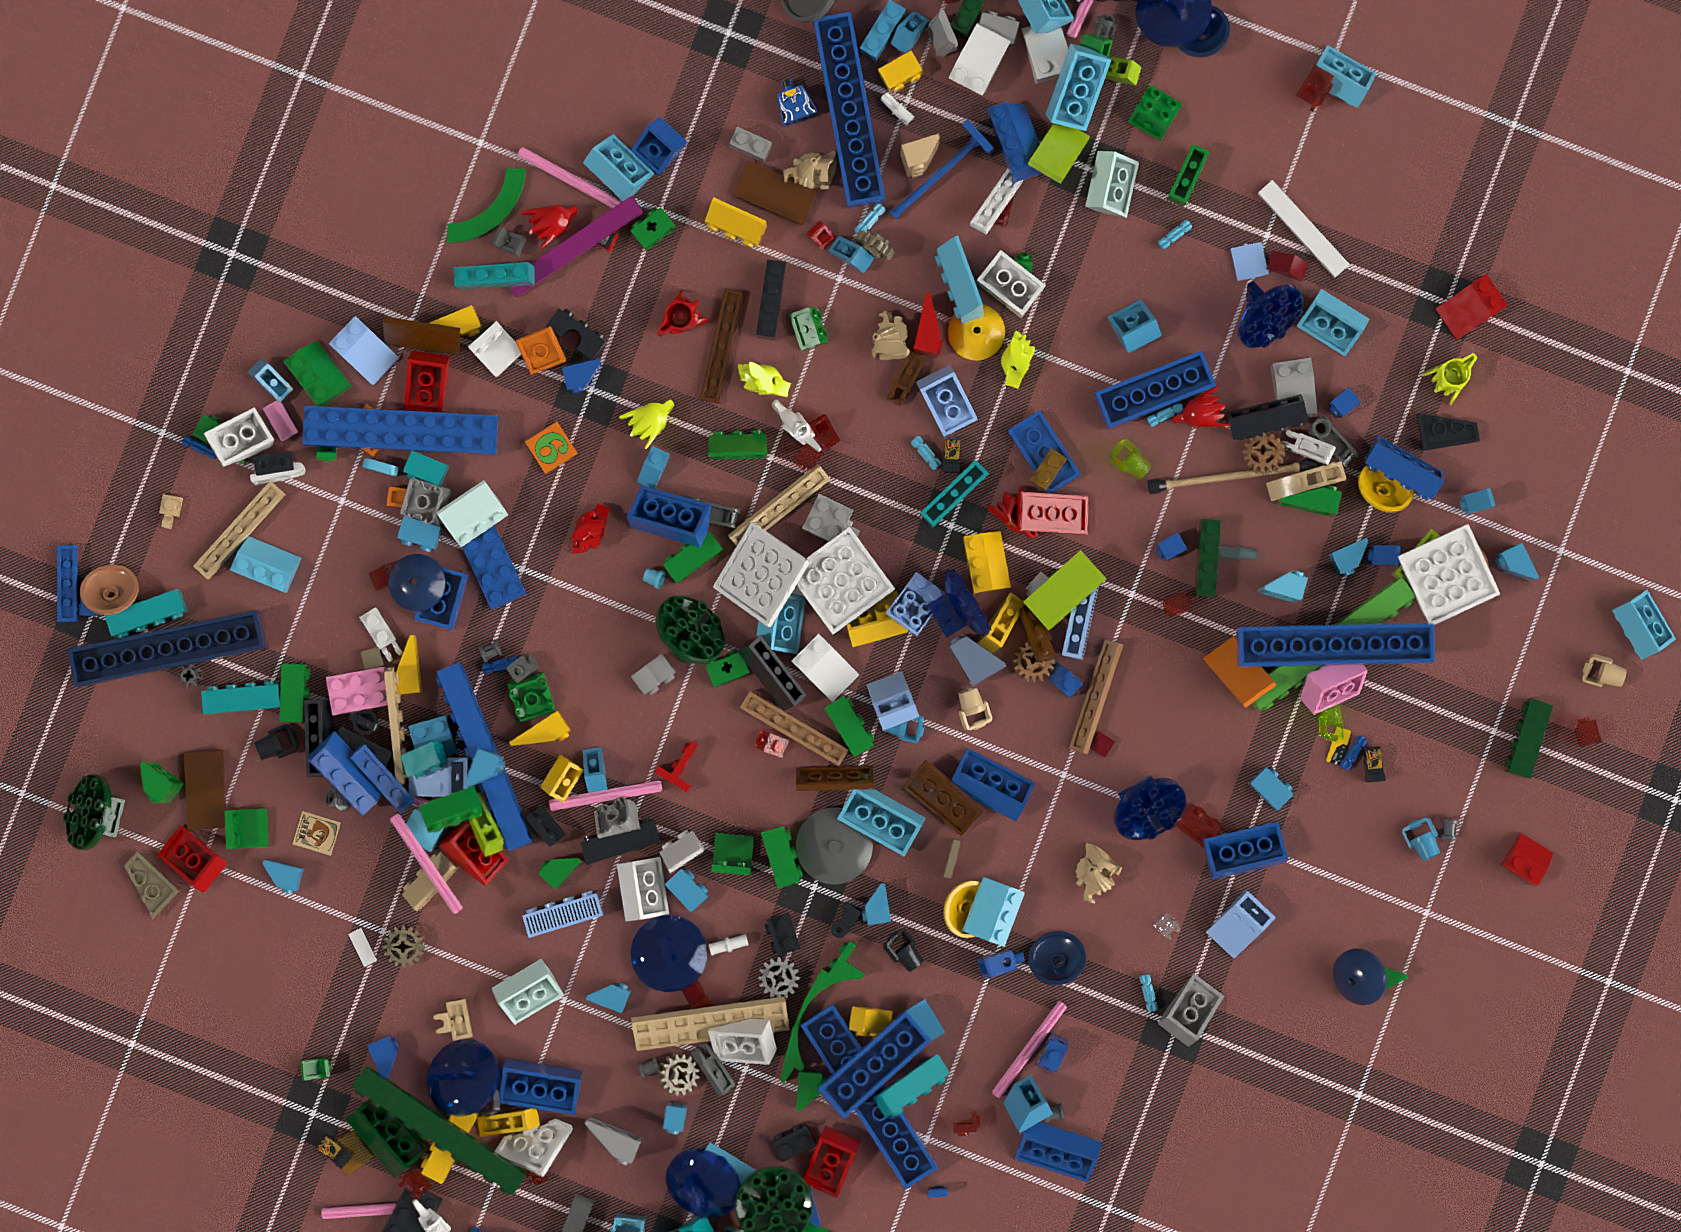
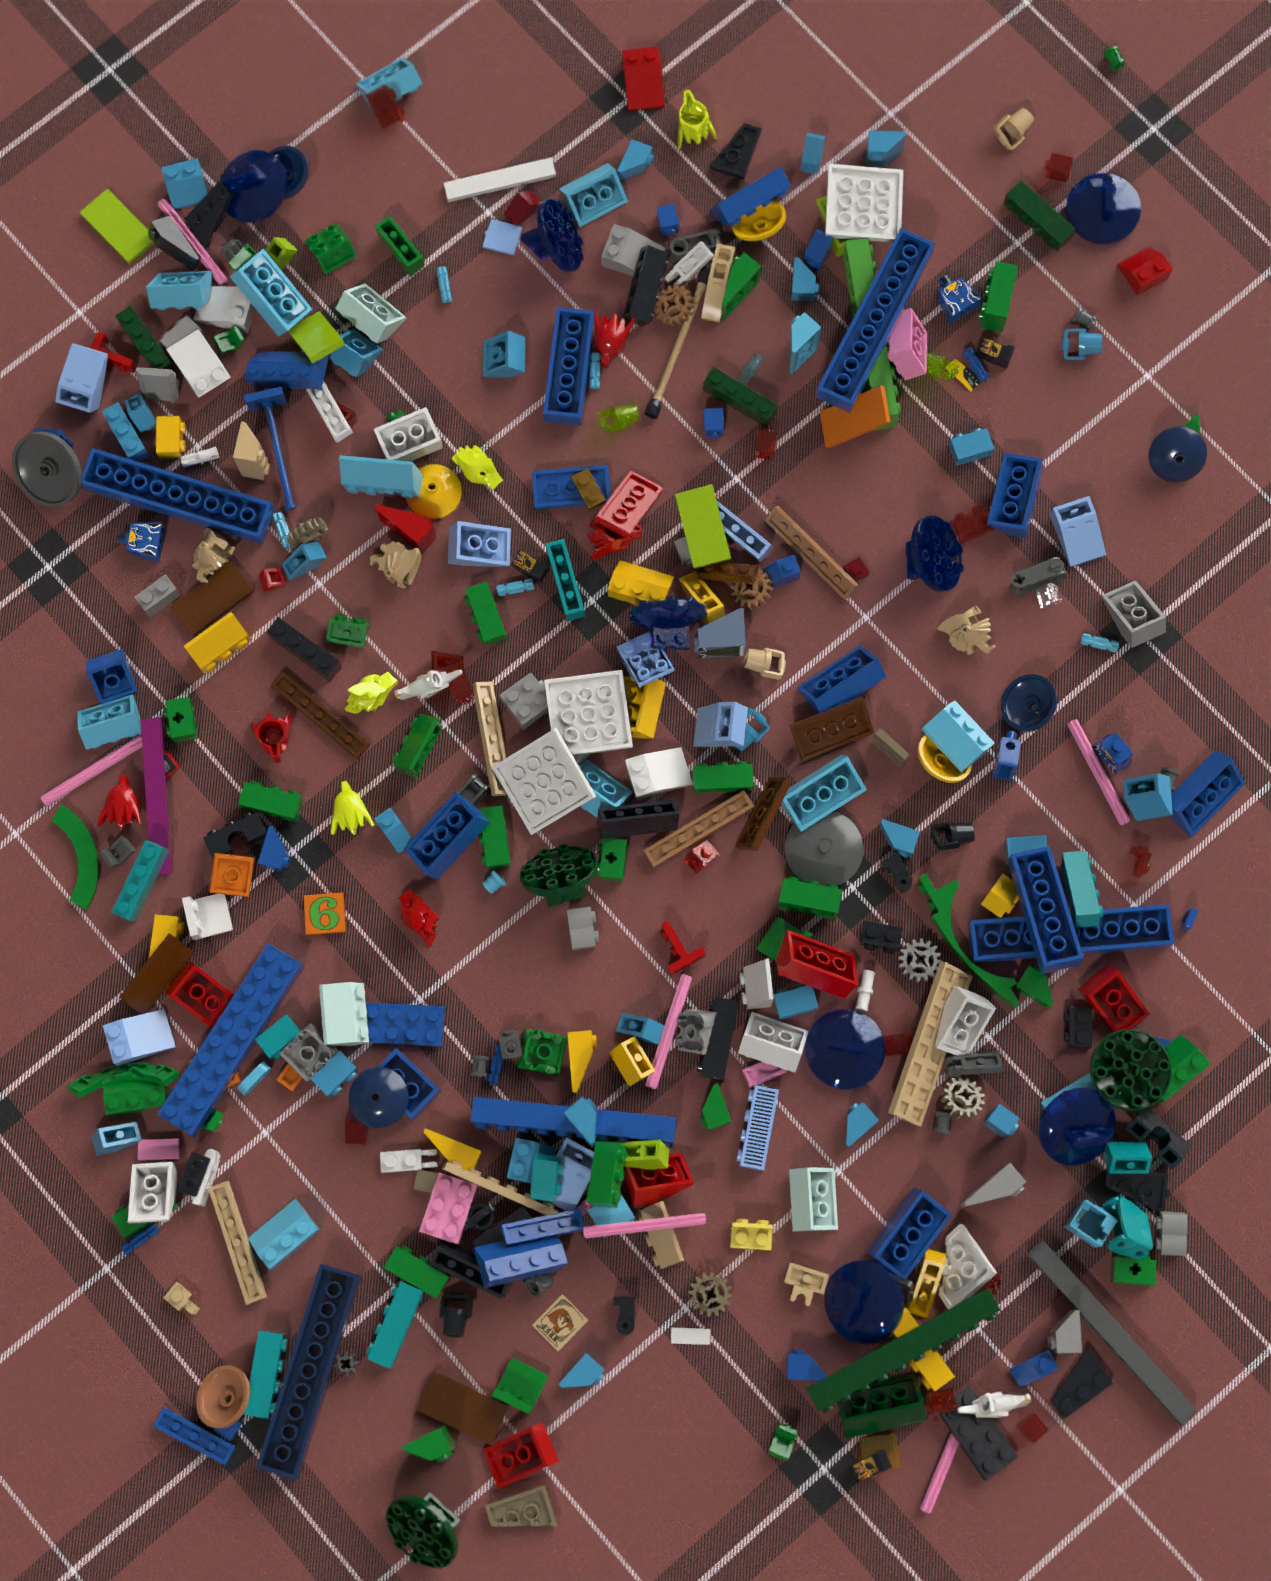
camera: 60 degrees left, 10 degrees down
black bracket [525,806,566,847] -> none
reddish brown hinge [886,350,926,406] -> none
medium azure slope [1612,590,1676,660] -> none
none -> green tile [66,1062,180,1099]
none -> green bracket [212,325,244,355]
none -> green brick [238,781,304,822]
none -> dark azure slope [328,329,383,377]
none -> green brick [464,582,507,647]
none -> black leg [614,1296,635,1335]
none -> dark azure slope [617,139,654,180]
none -> light yellow bracket [730,1219,773,1250]
none -> bright pink tile [742,1061,787,1089]
none -> red slope [776,930,858,999]
none -> blue torso [937,275,982,323]
none -> green brick [978,261,1018,333]
none -> dark grey piece [1010,557,1067,596]
none -> clear blue bracket [1066,173,1141,244]

